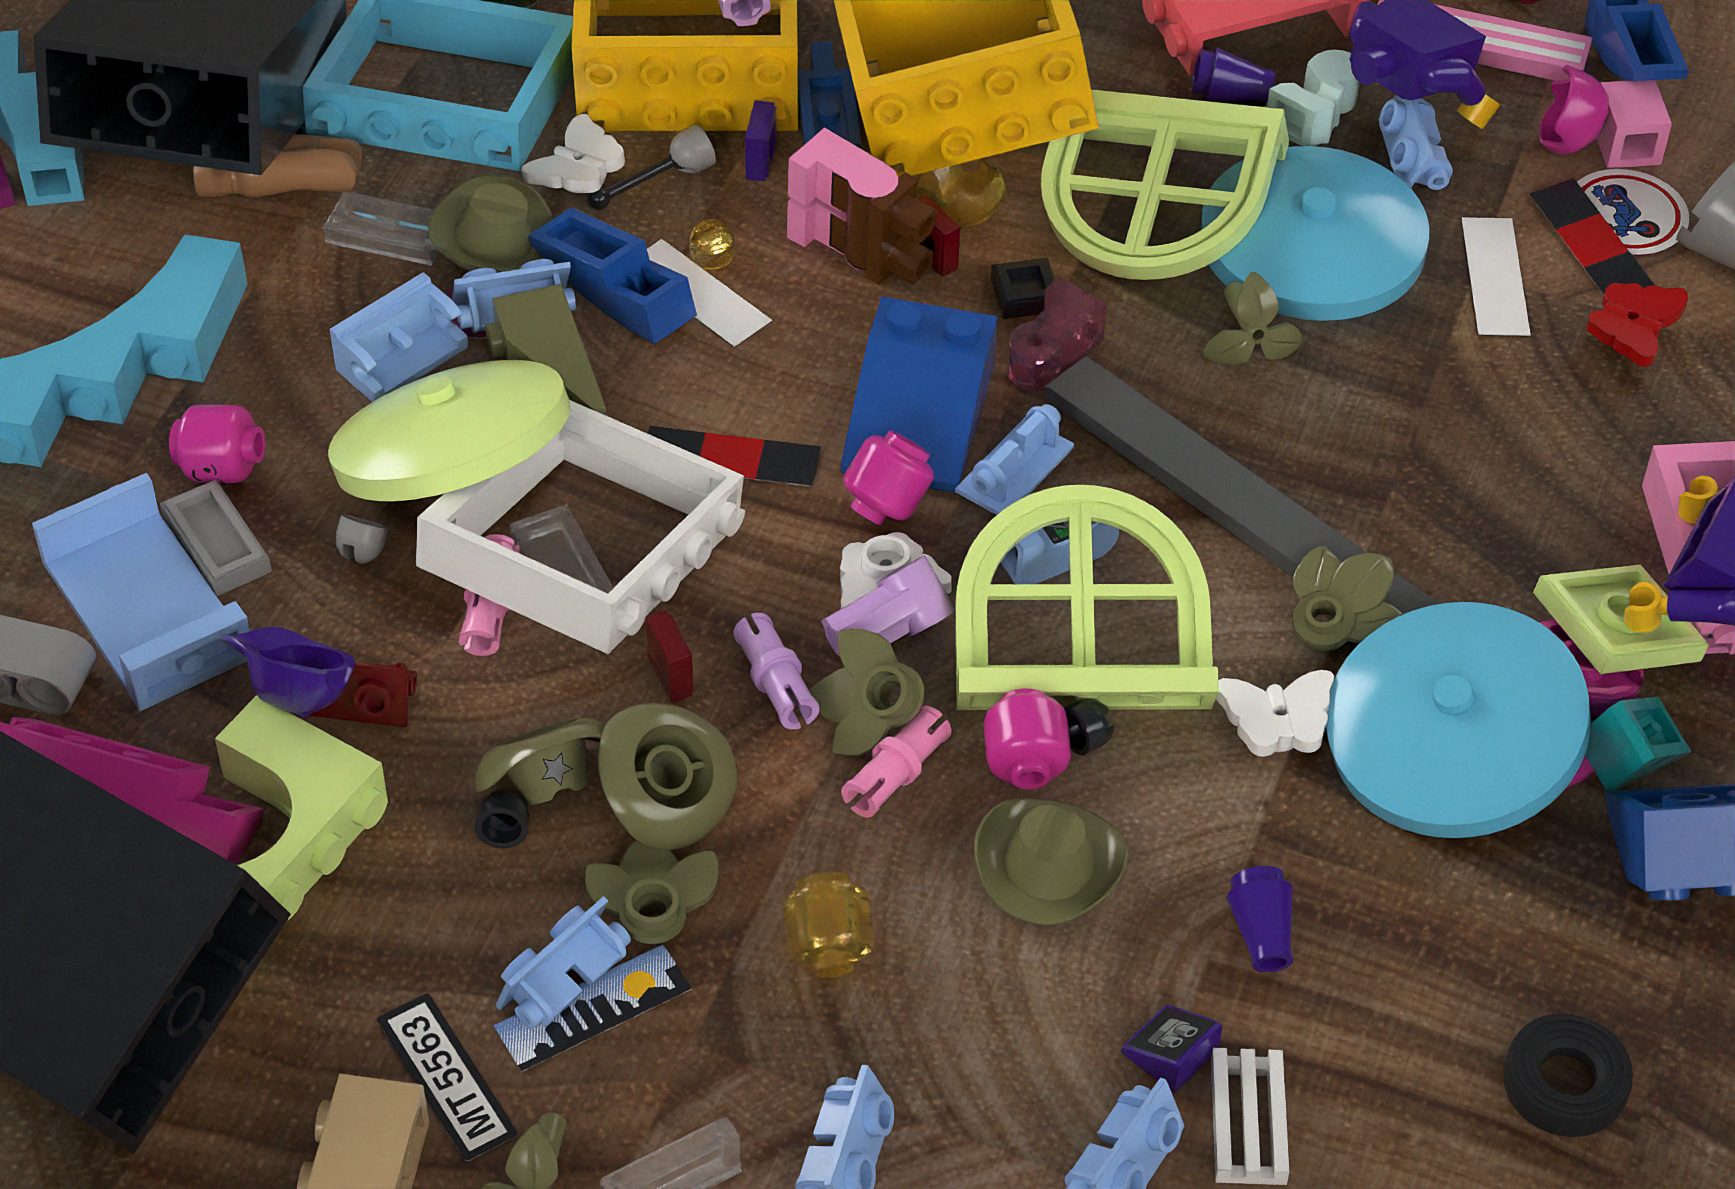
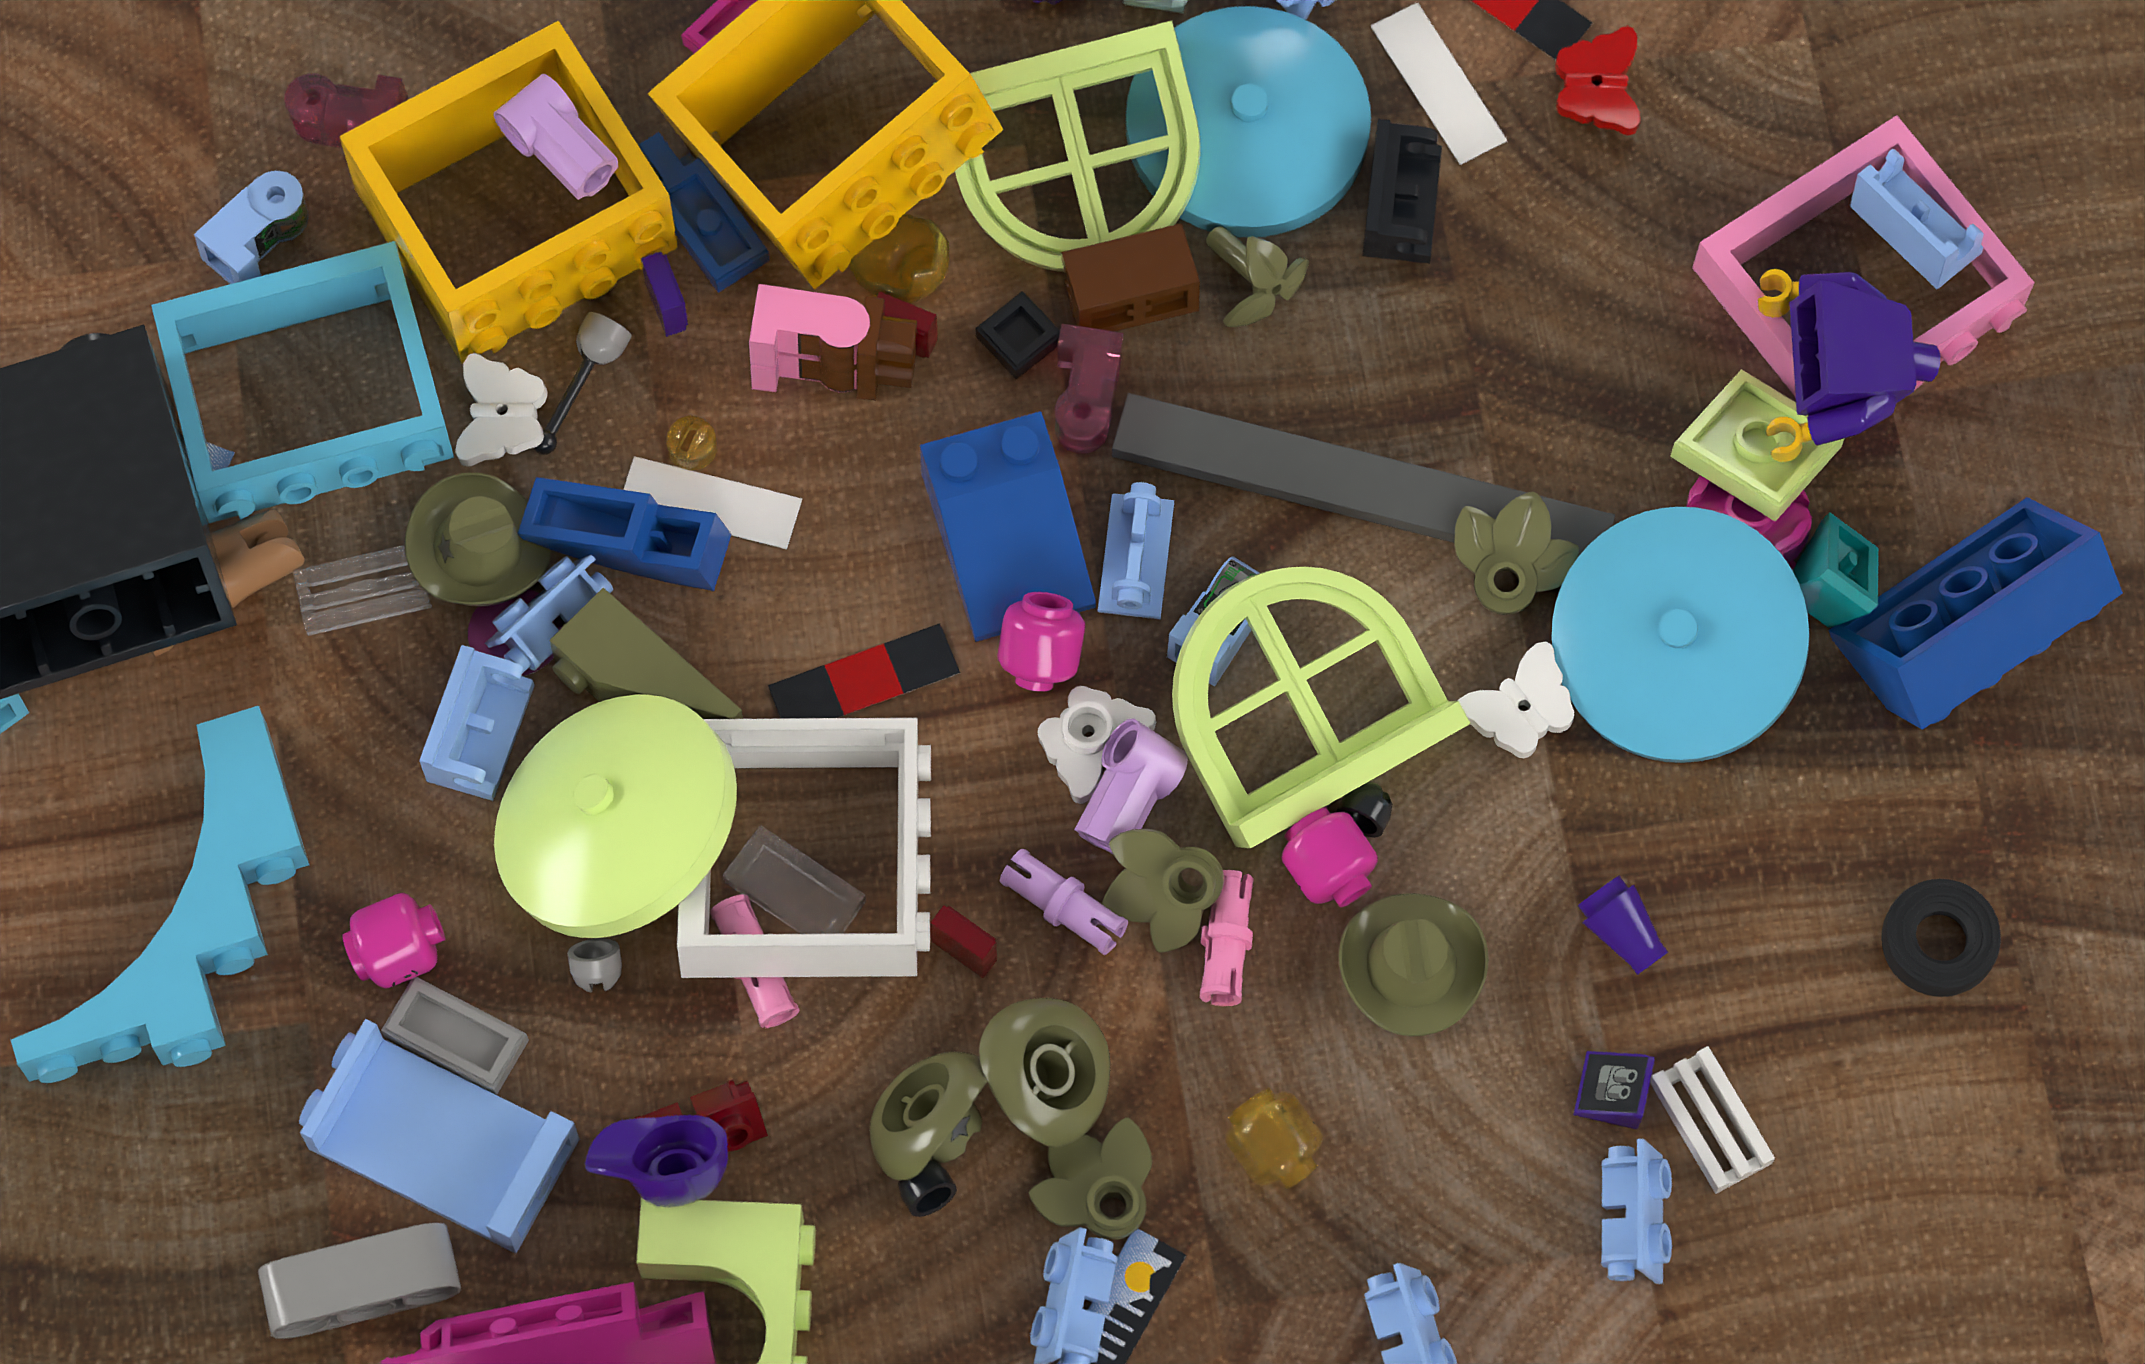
camera: 30 degrees left, 20 degrees up
none -> reddish brown hinge [1061,223,1200,340]
none -> black hinge [1362,119,1442,264]

